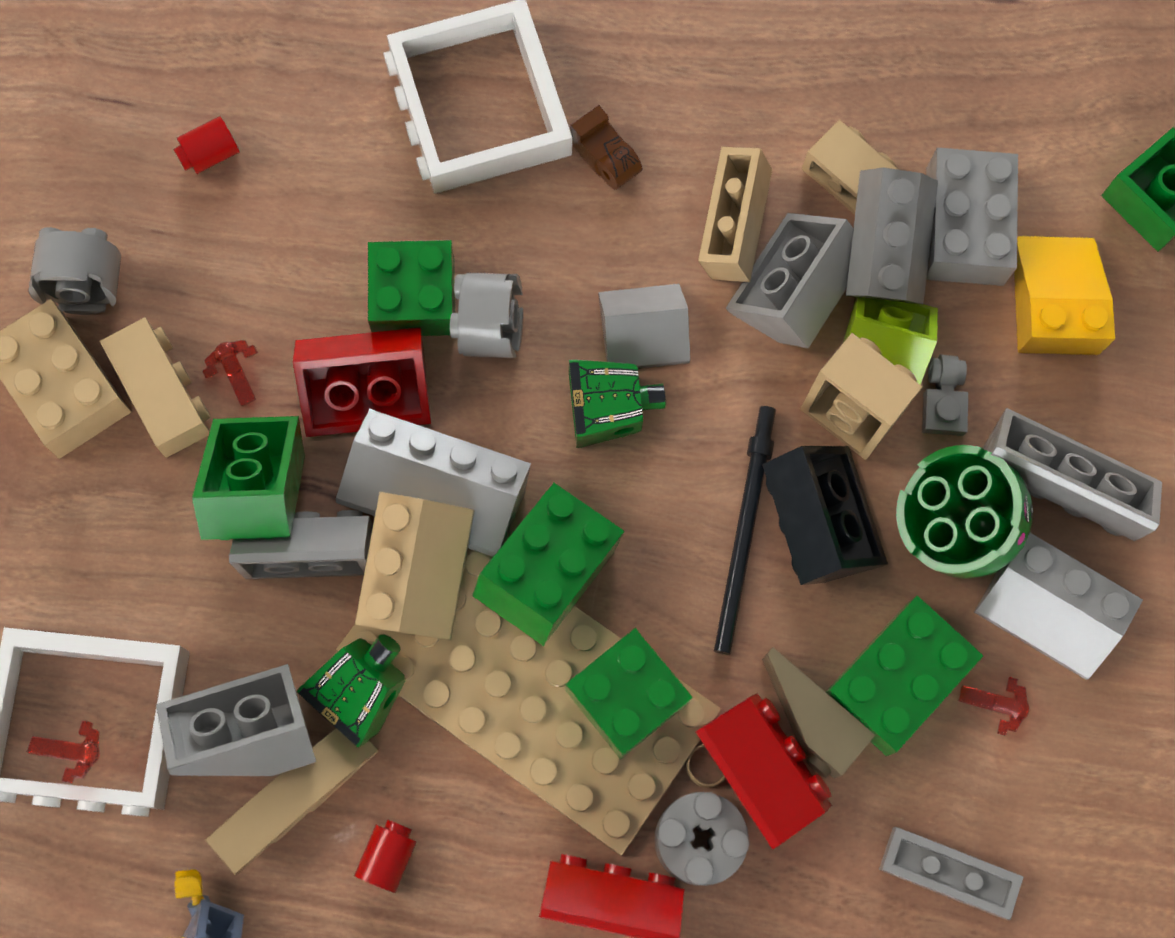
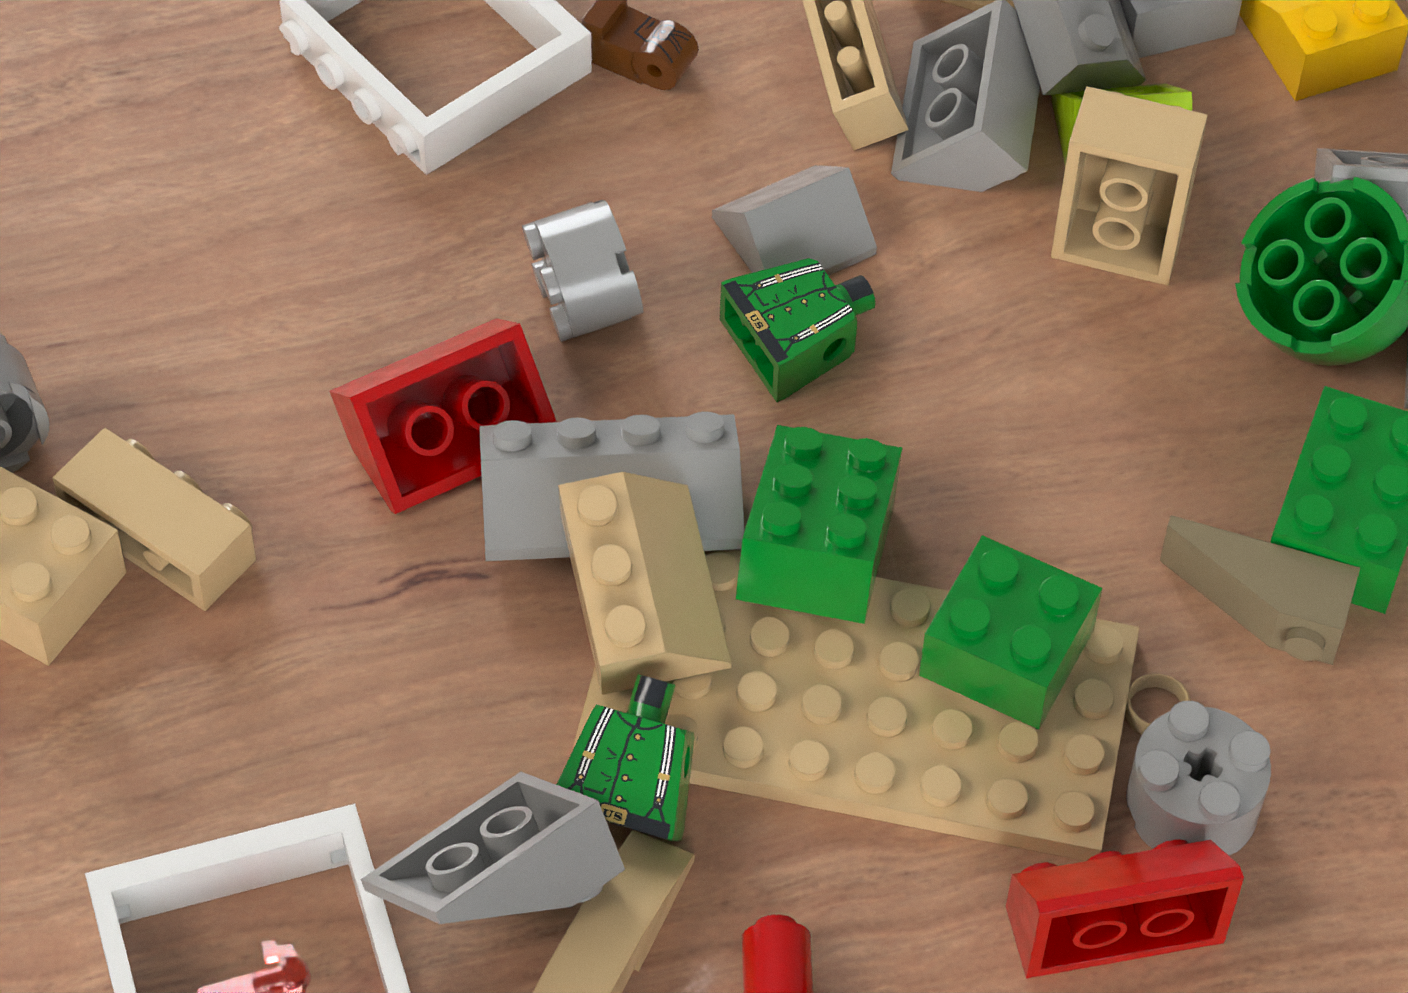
camera: 20 degrees left, 20 degrees down
red brick [173,116,240,174] -> none
green brick [192,416,305,540] -> none
clear red piece [202,340,258,406] -> none
light grey slope [229,510,373,579] -> none
green brick [368,240,455,336] -> none
red slope [695,693,832,850] -> none
black bar [714,406,776,655] -> none
black slope [762,446,888,585] -> none
light grey plate [922,355,968,436] -> none

